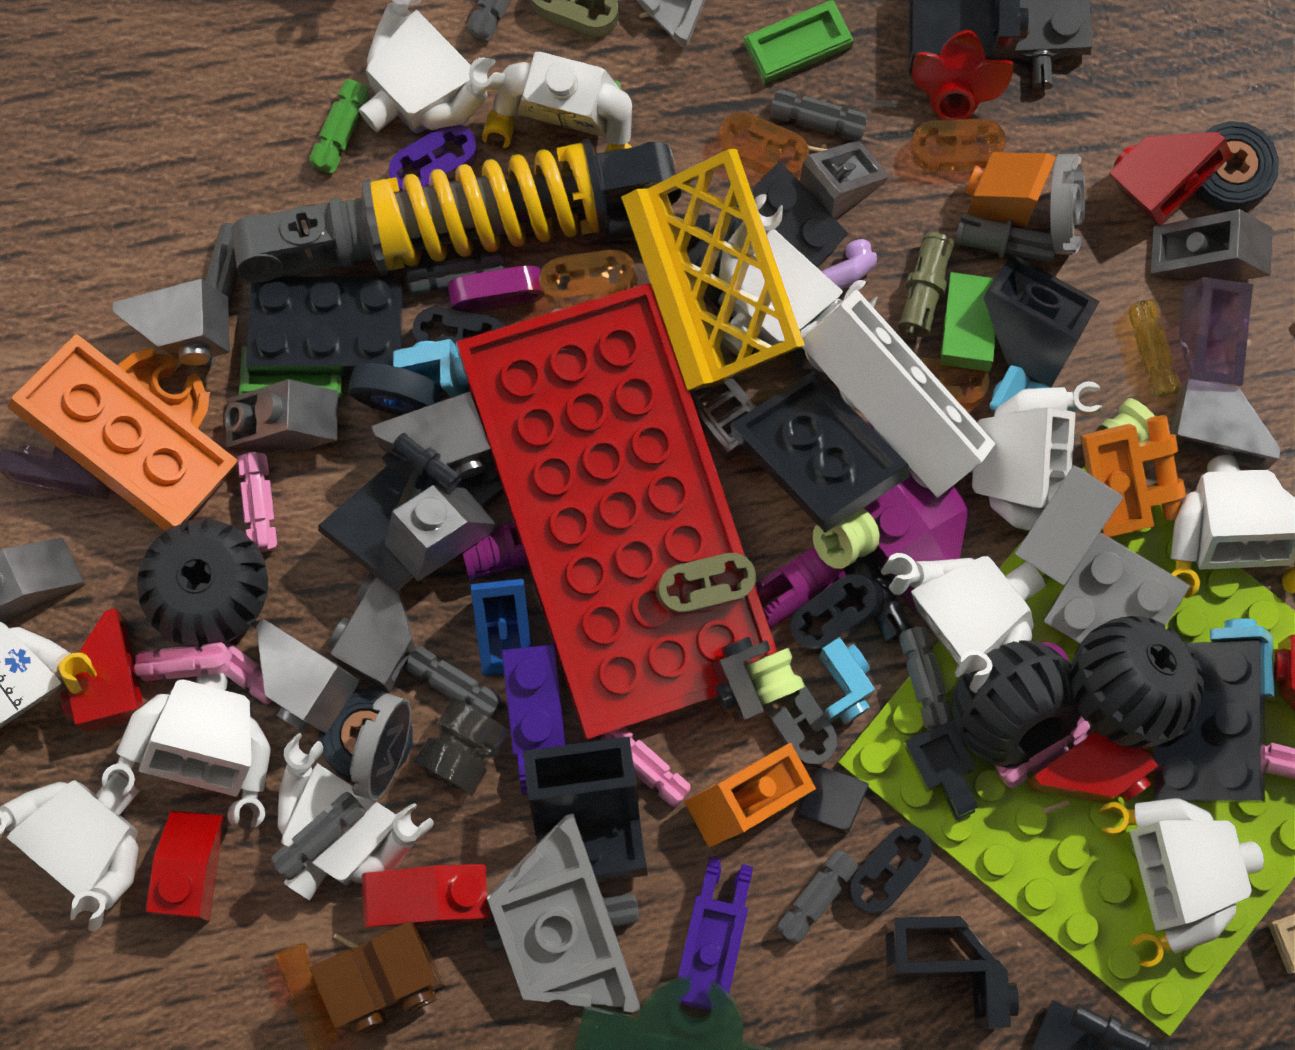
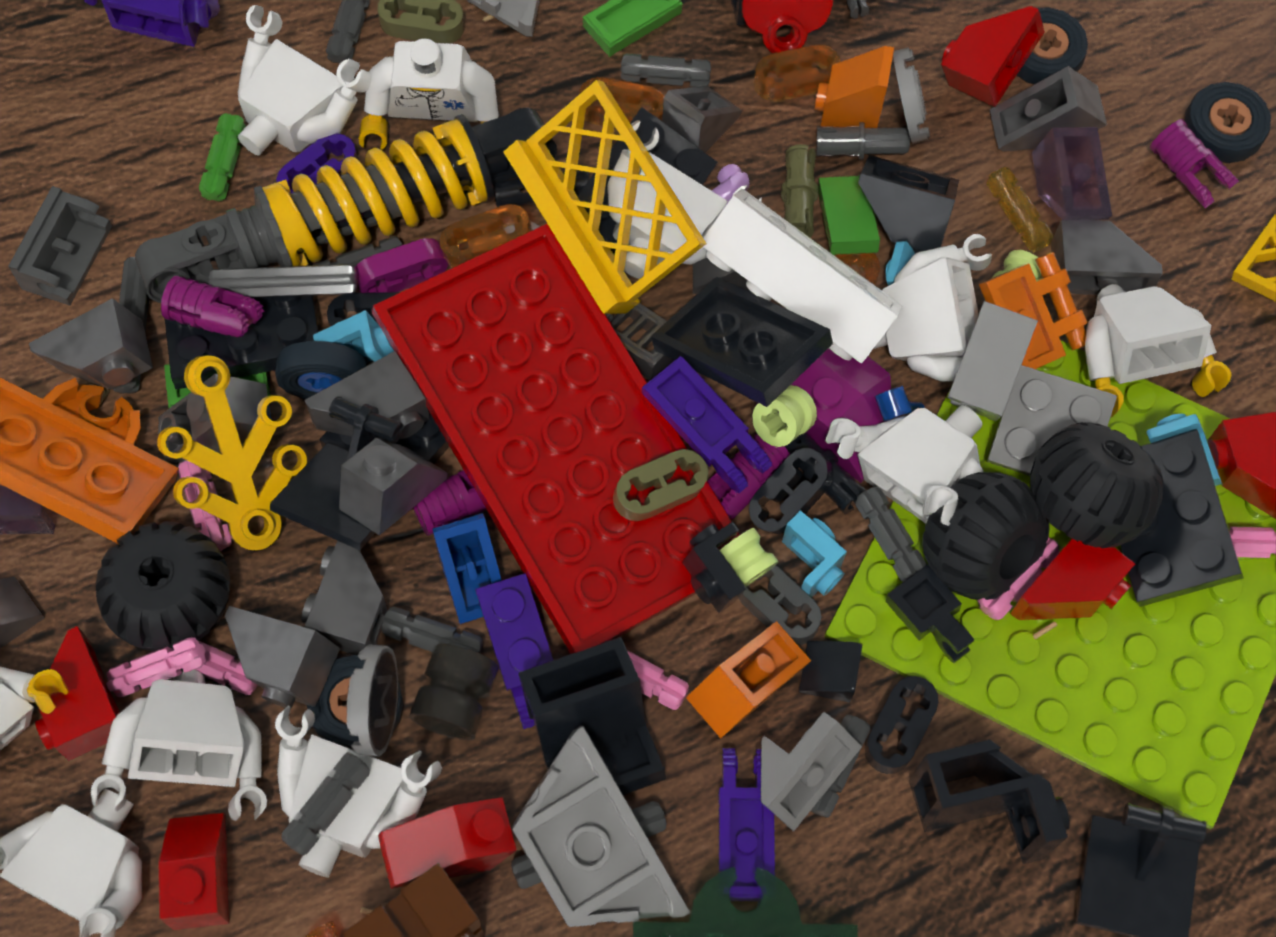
camera: 15 degrees left, 10 degrees down
white torso [1099,798,1264,967] -> none
none -> dark grey hinge [8,186,112,306]
none -> yellow plant [157,356,307,550]
none -> magenta hinge [161,276,264,338]
none -> dark grey axle [208,264,357,298]
none -> dark purple hinge [642,356,772,494]
none -> light grey slope [761,712,862,831]
none -> blue hand [874,386,925,421]

